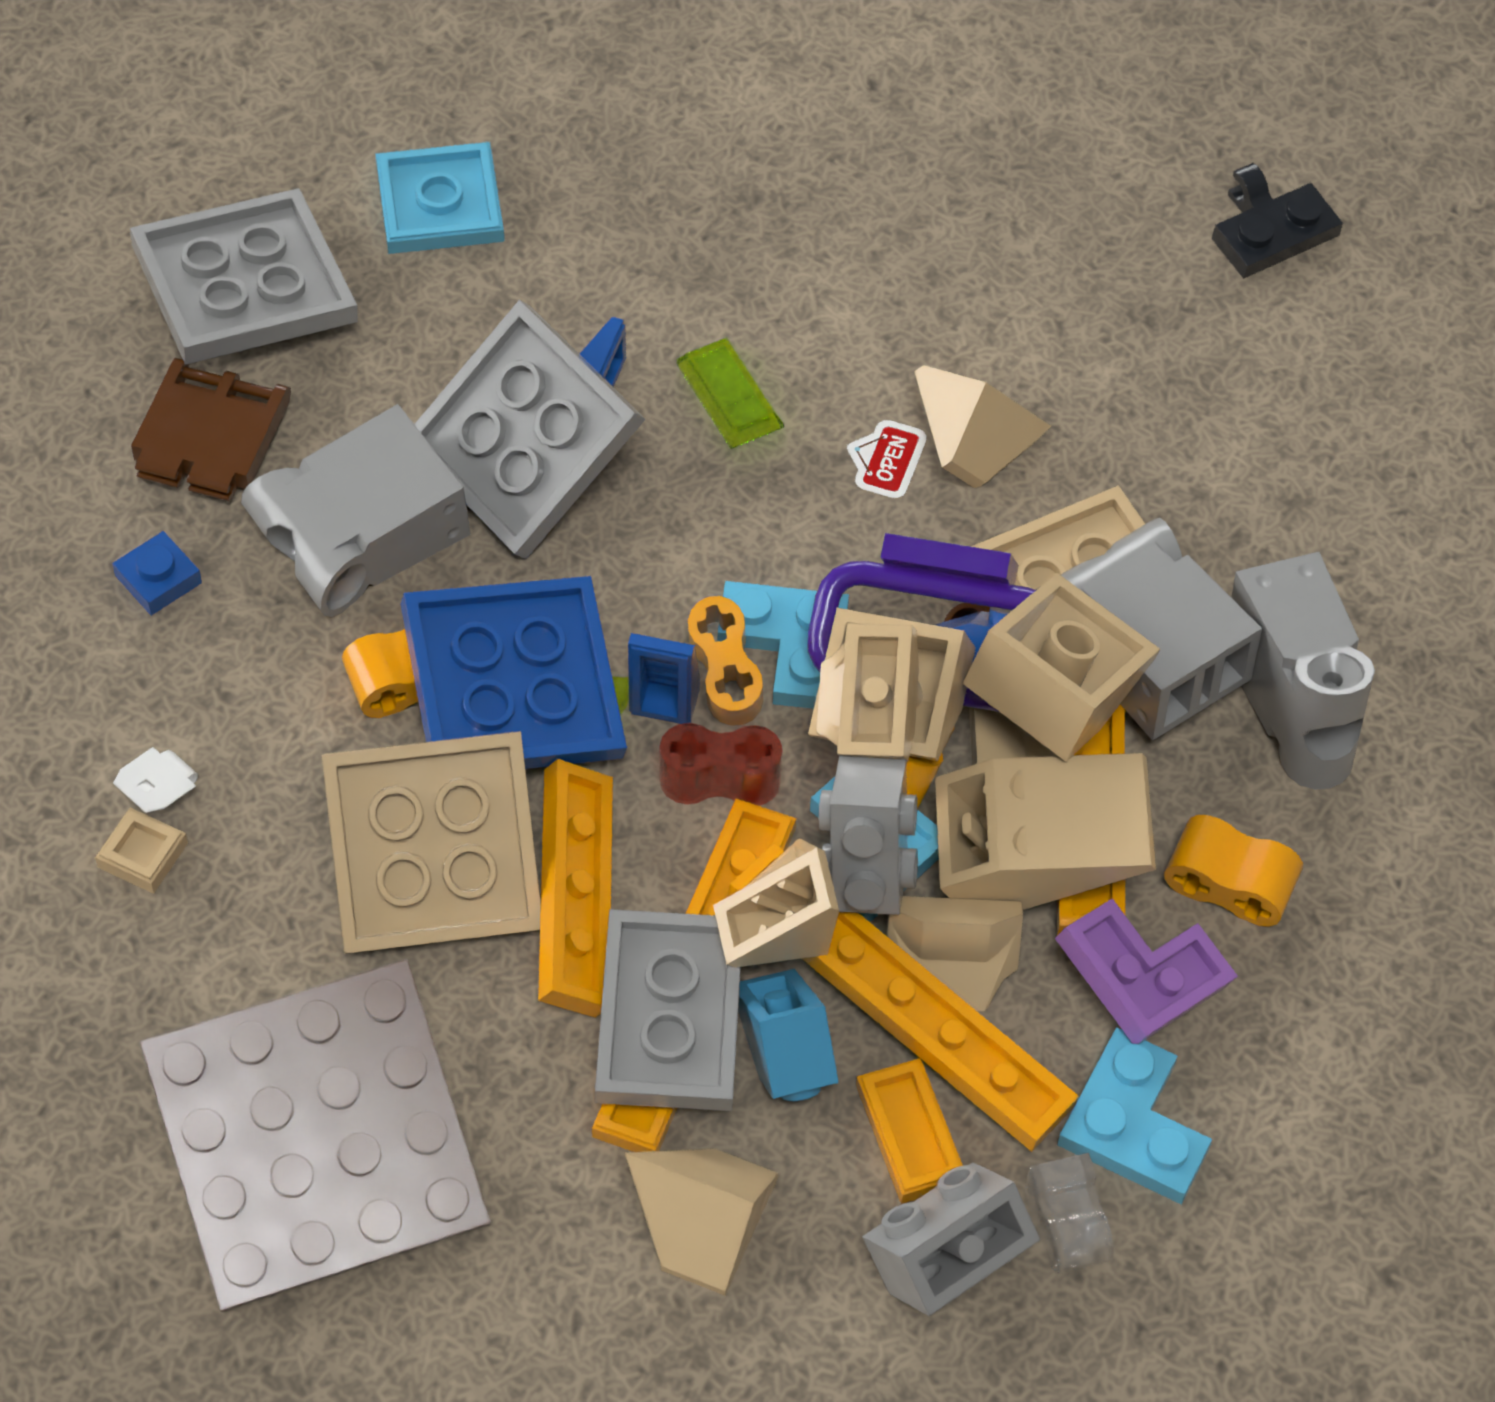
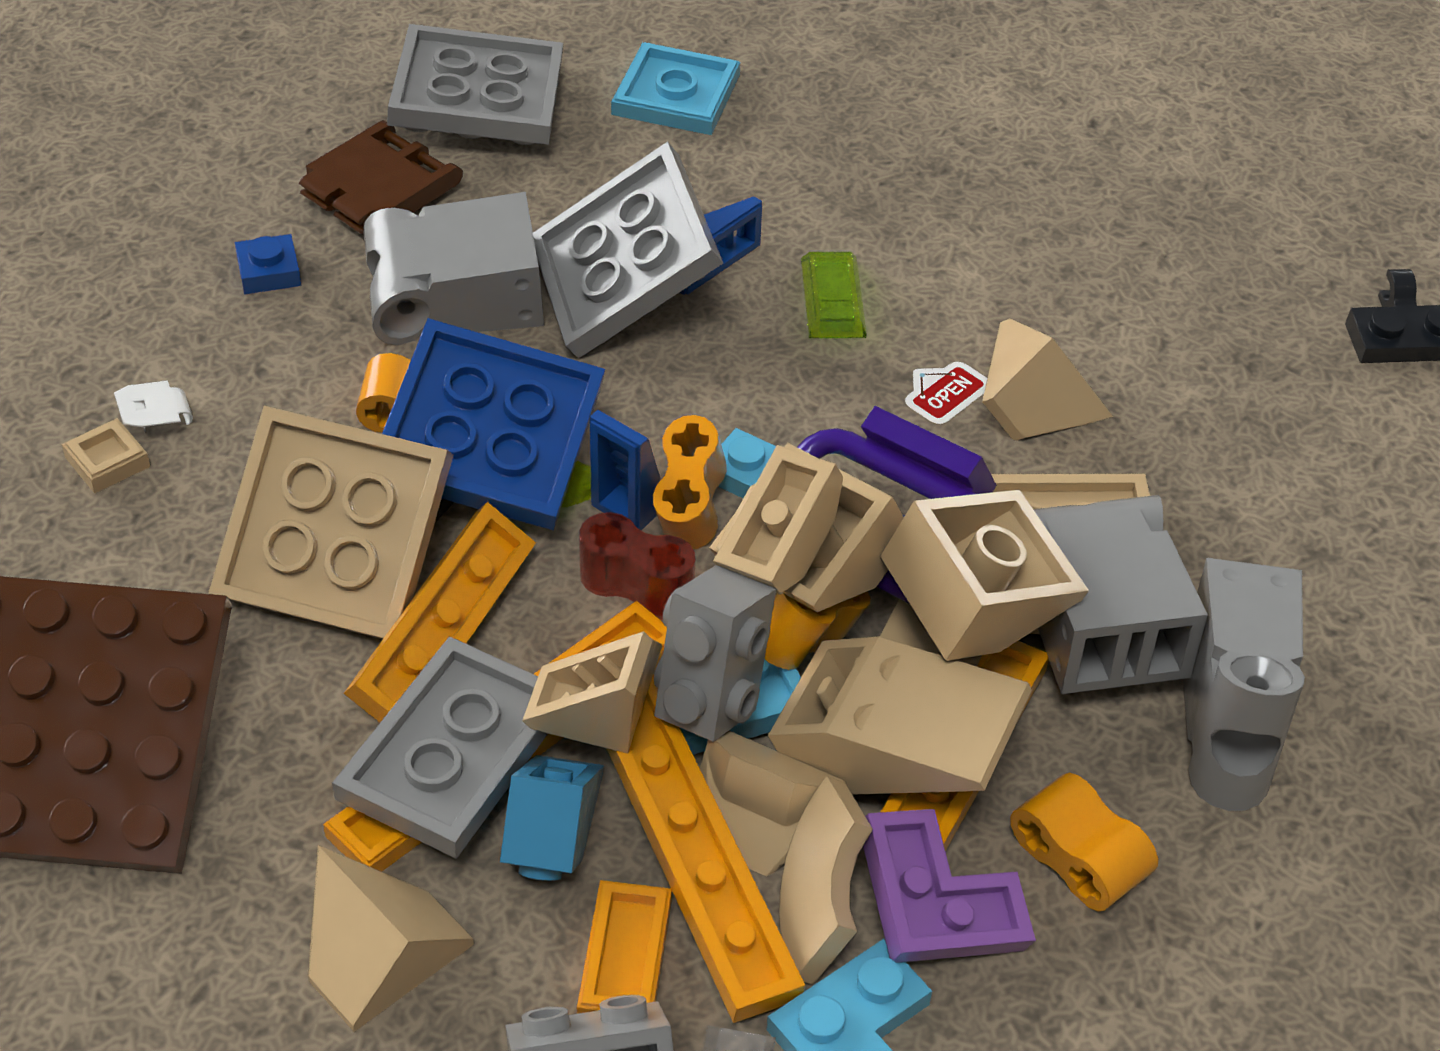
camera: 25 degrees right, 10 degrees down
none -> tan tile [779,776,873,985]

